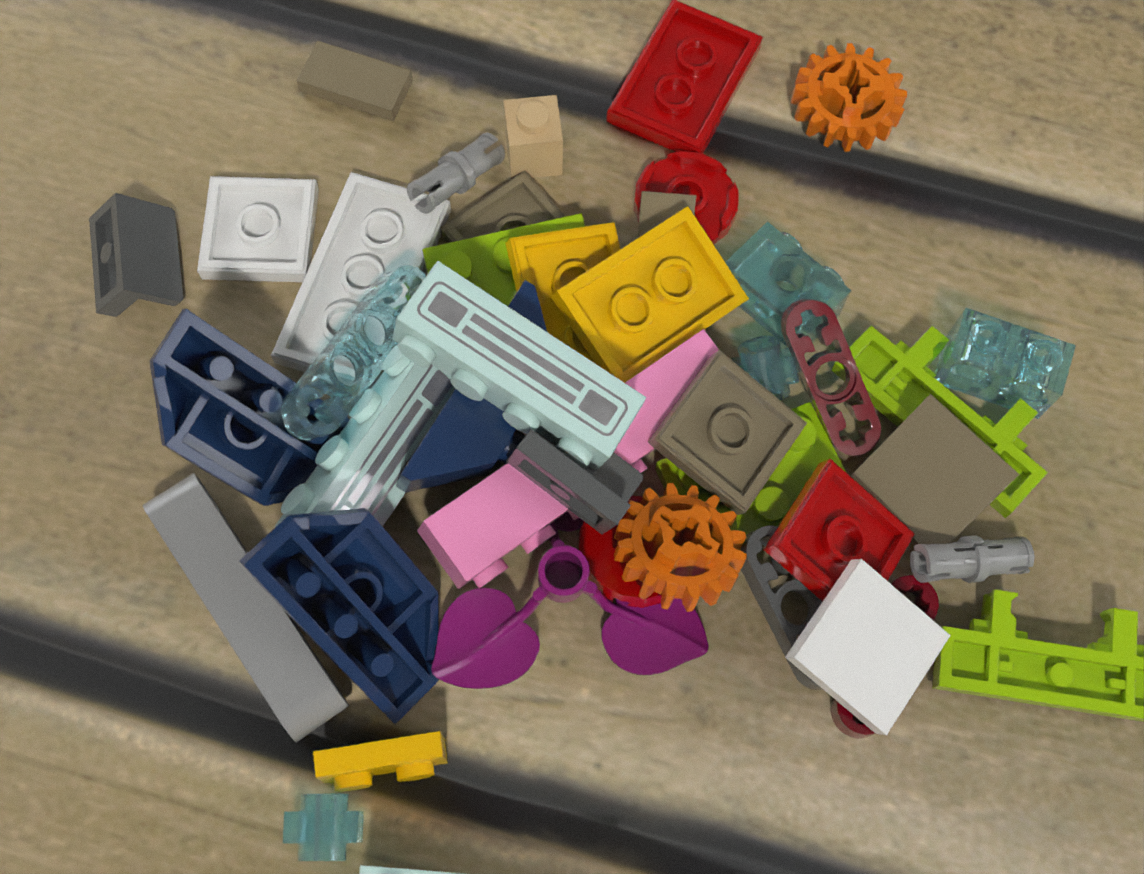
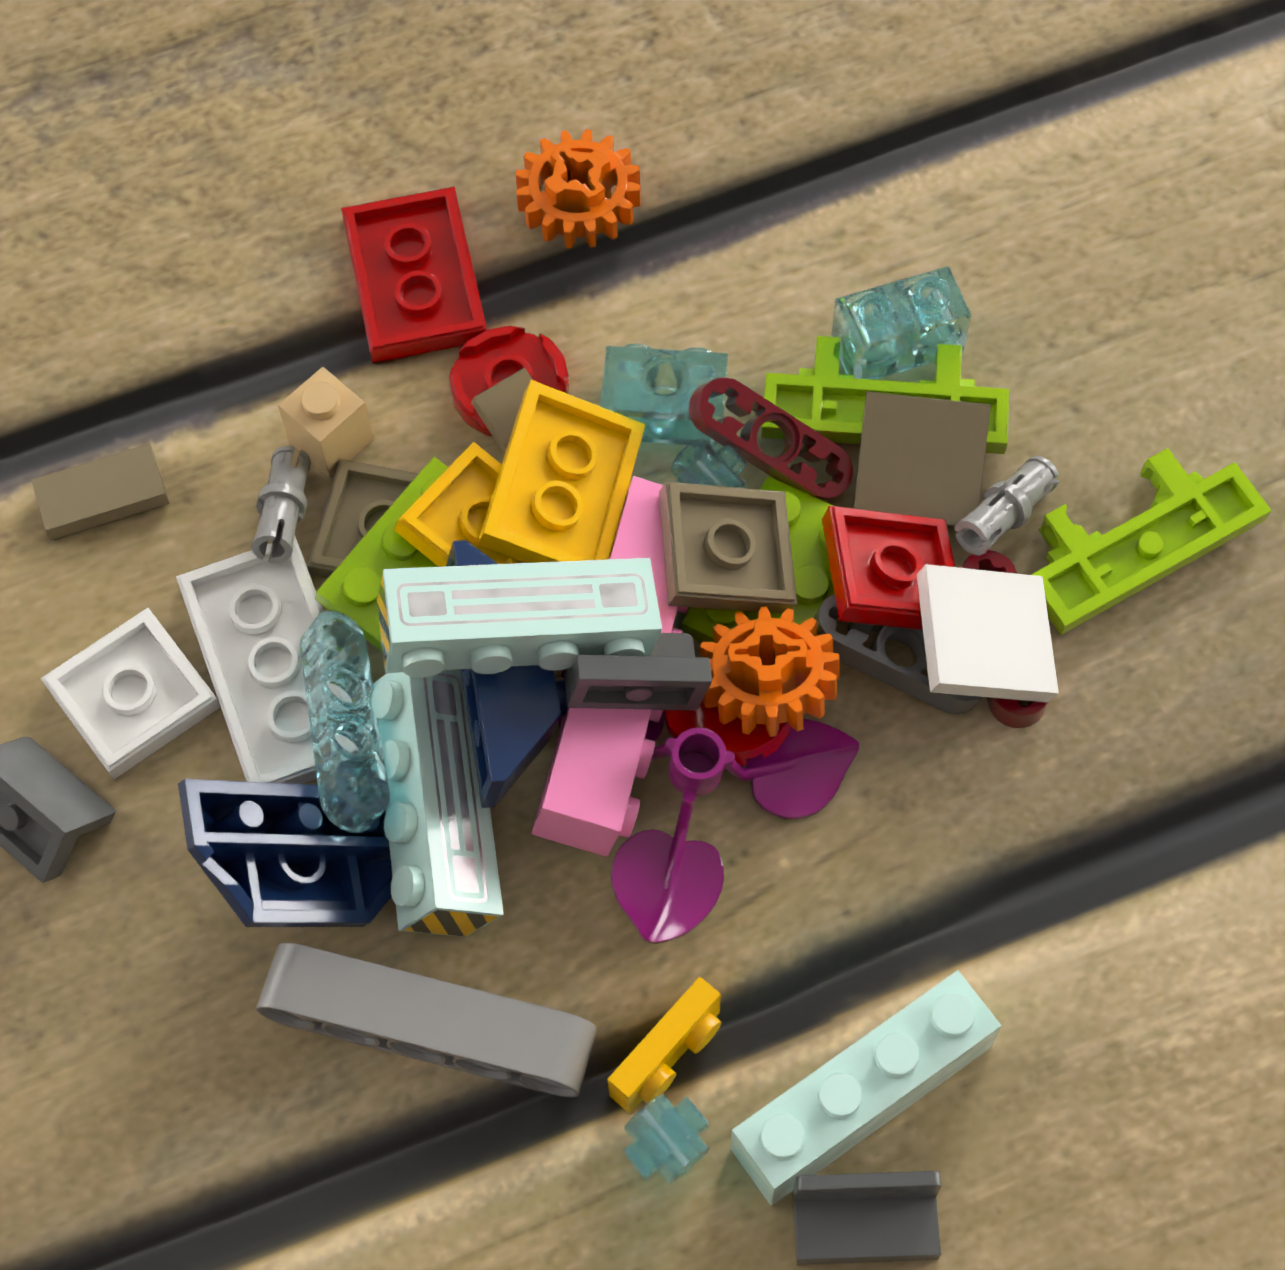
camera: 35 degrees left, 5 degrees down
dark blue wedge [239,508,439,724] -> none

